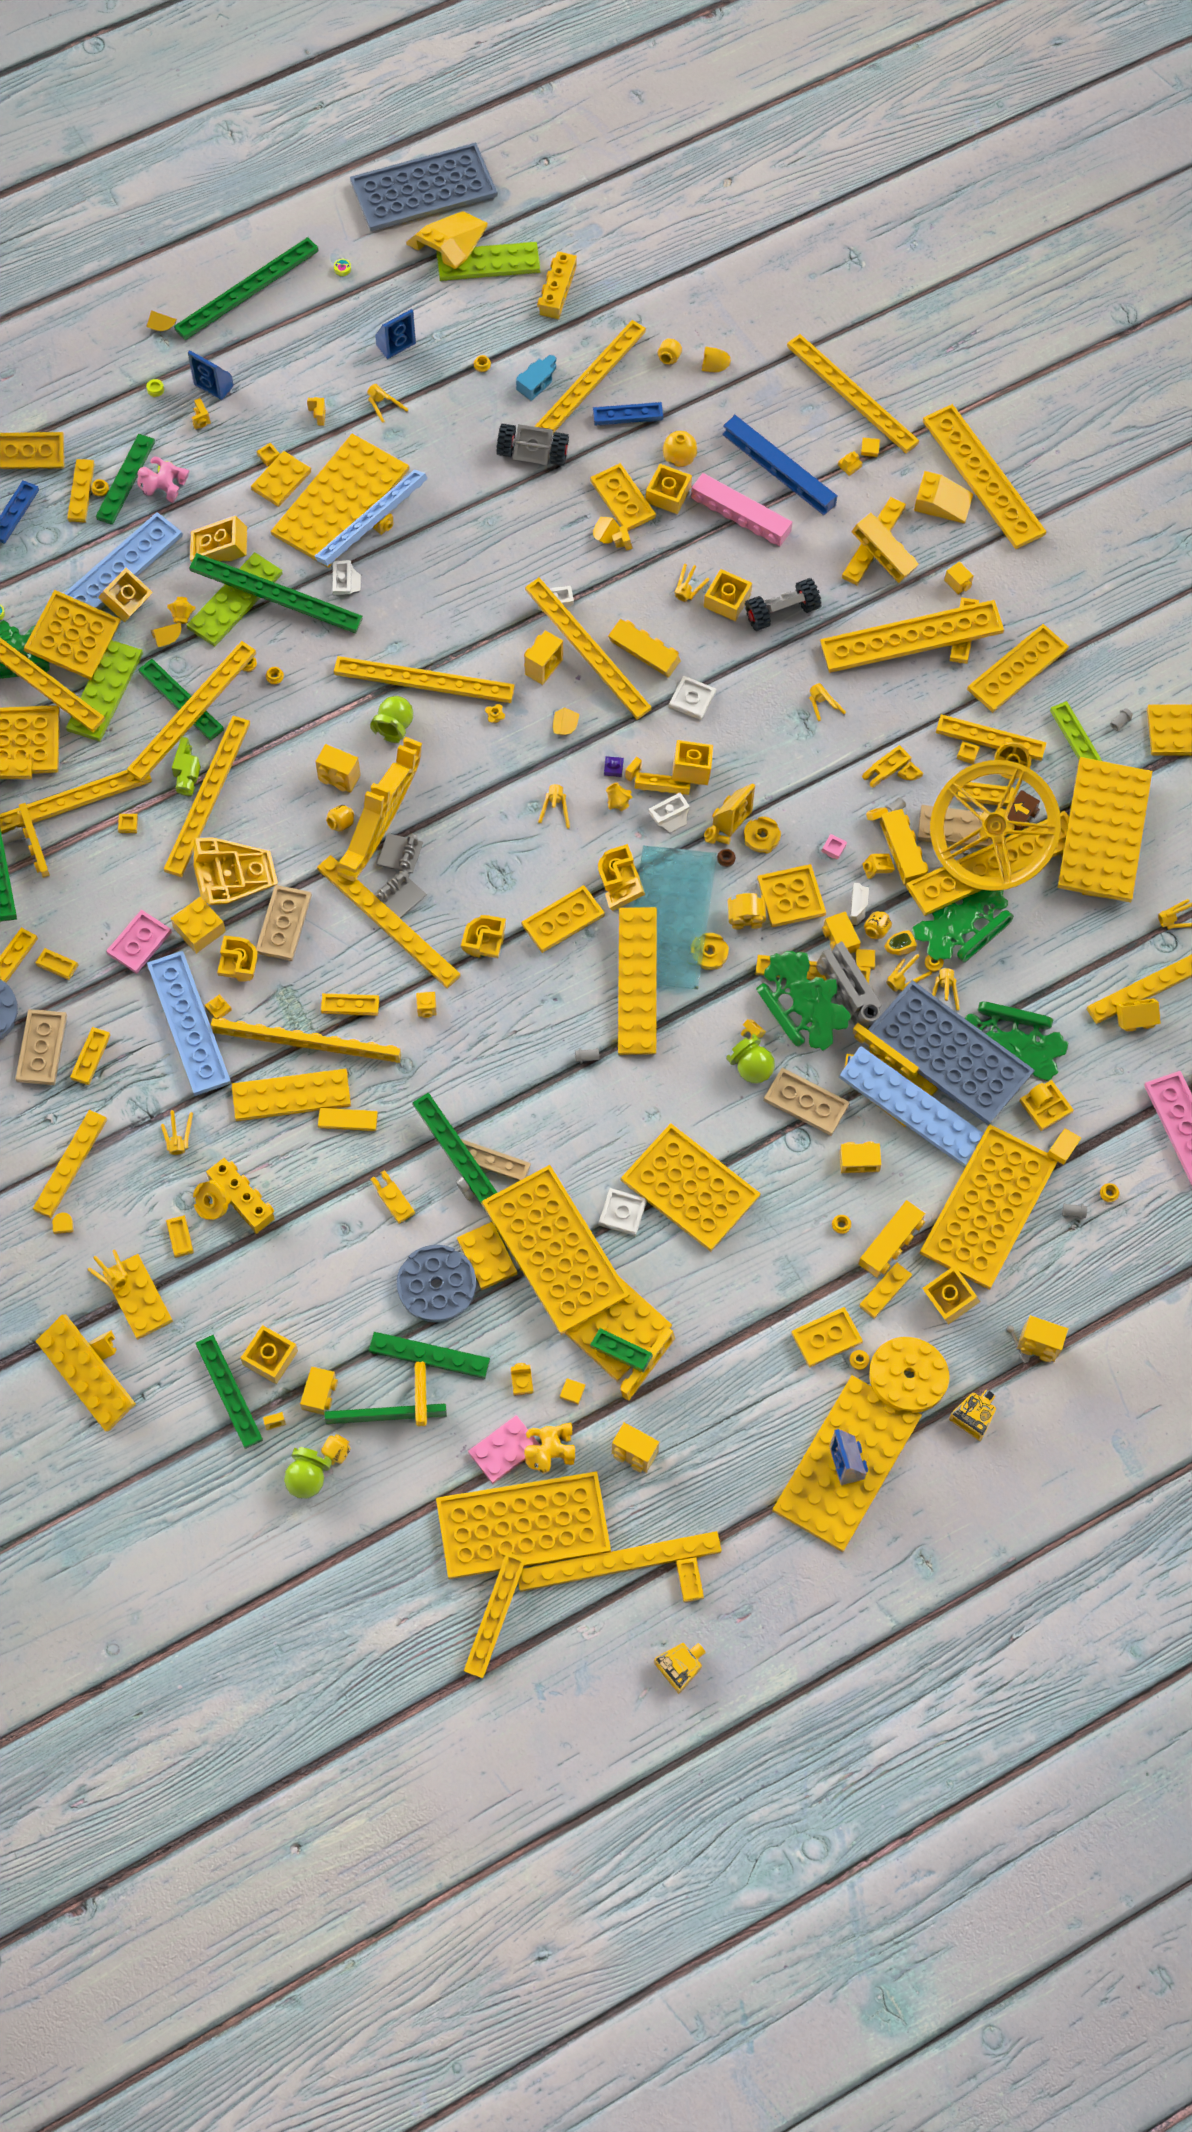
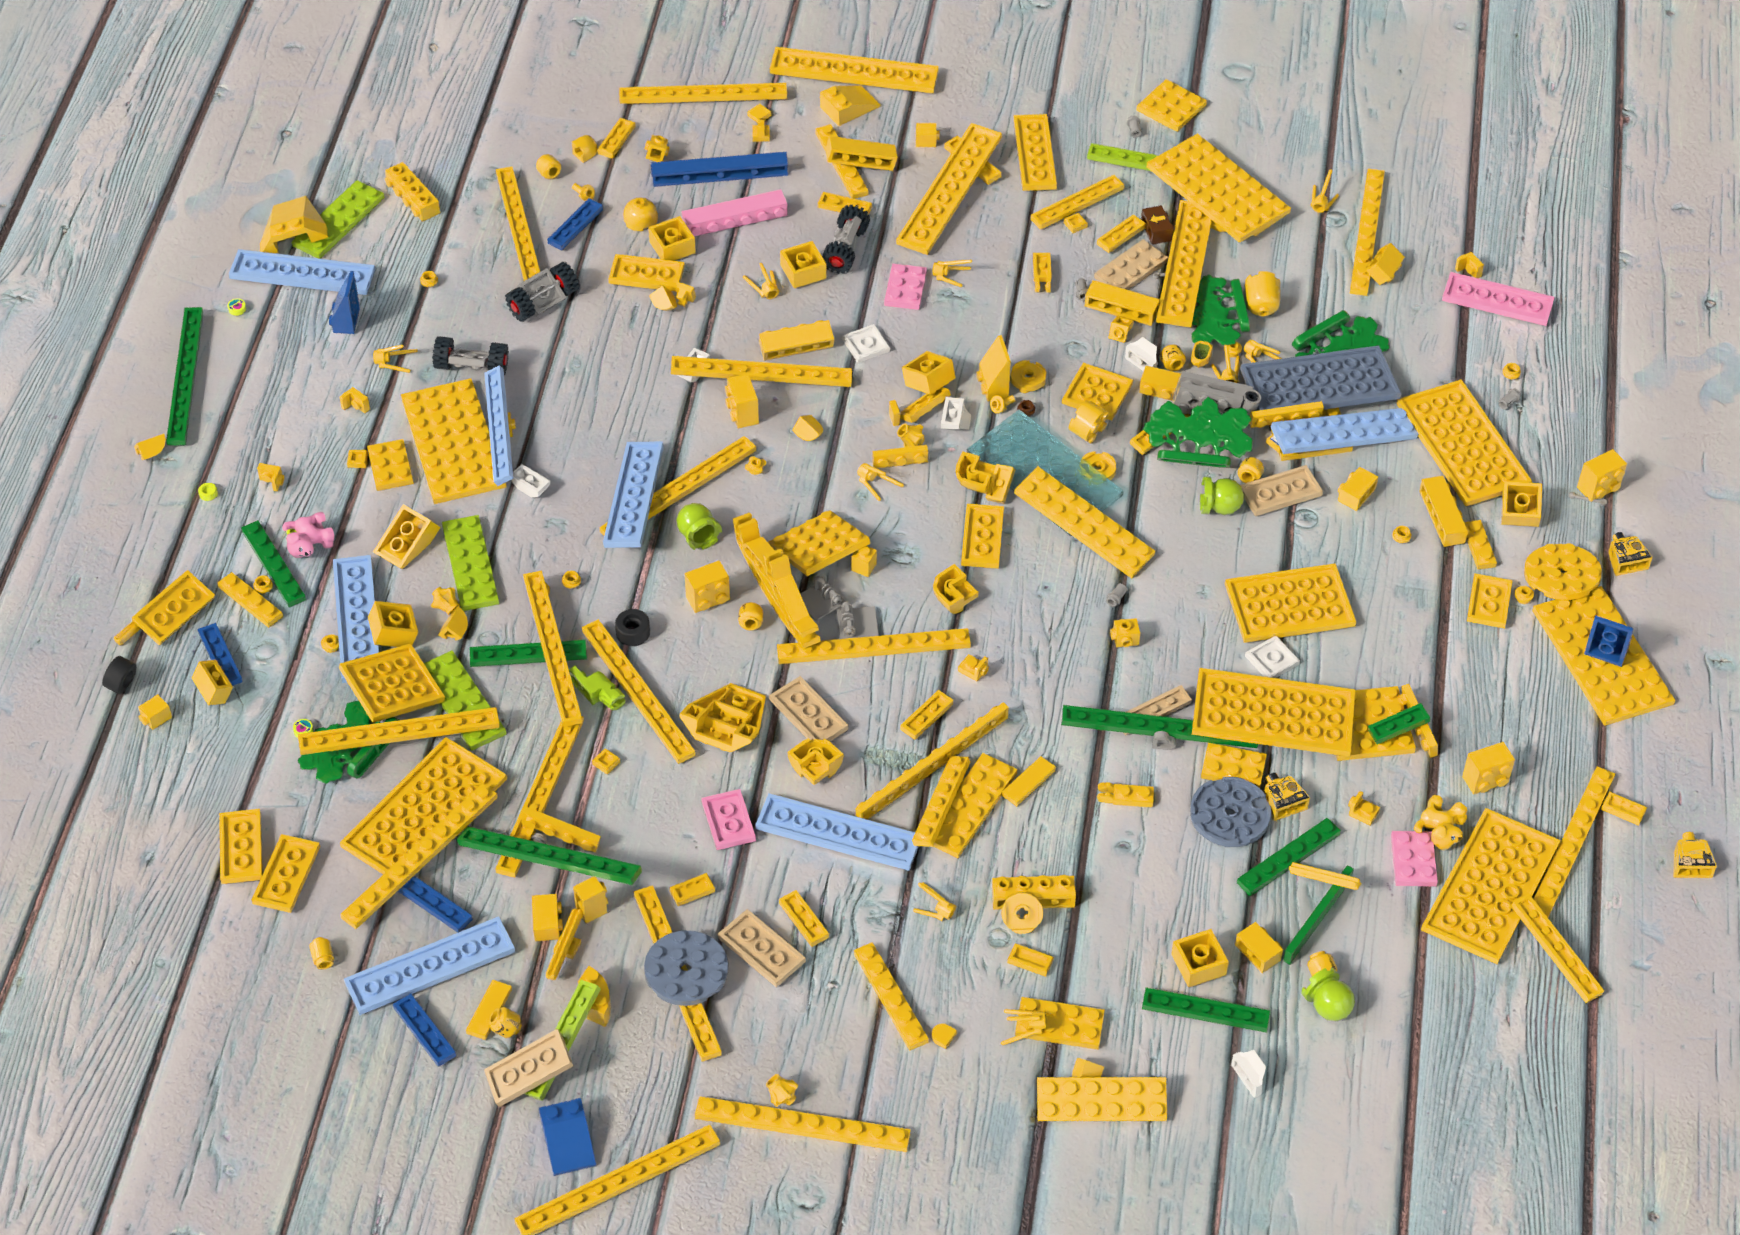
camera: 50 degrees left, 15 degrees down
yellow brick [171,896,226,954] -> none
blue slope [188,350,234,400] -> none
green plate [189,553,363,634] -> none
yellow tile [205,994,232,1019] -> none
yellow tile [263,1412,286,1430] -> none
sand blue plate [350,142,498,232] -> none
dark azure hinge [516,355,556,401] -> none
yellow tile [560,1378,586,1405] -> none
dark purple tile [604,756,624,777] -> none
yellow tile [741,1019,766,1040] -> none
bright pink tile [822,834,847,859] -> none
yellow tile [866,807,888,820] -> none
yellow tile [897,761,924,780] -> none
yellow wheel [930,760,1061,891] -> none
yellow cylinder [994,742,1031,779] -> none
yellow plate [1019,1080,1074,1131] -> none
yellow tile [1047,1128,1081,1165] -> none
none -> light blue plate [229,249,375,295]
none -> yellow plate [321,634,339,653]
none -> plate [432,336,509,375]
none -> yellow plate [572,183,595,201]
none -> yellow tile [597,118,636,159]
none -> light blue plate [603,441,664,548]
none -> black tyre [615,609,650,646]
none -> yellow brick [644,135,670,162]
none -> yellow plate [768,510,871,576]
none -> yellow tile [818,192,872,215]
none -> yellow brick [851,546,877,577]
none -> yellow plate [872,445,928,468]
none -> bright pink plate [884,263,927,310]
none -> yellow plate [912,756,970,847]
none -> yellow brick [1110,618,1140,647]
none -> white slope [1231,1050,1266,1098]
none -> yellow head [1238,457,1264,484]
none -> yellow cylinder [1245,271,1280,316]
none -> yellow torso [1264,772,1310,821]

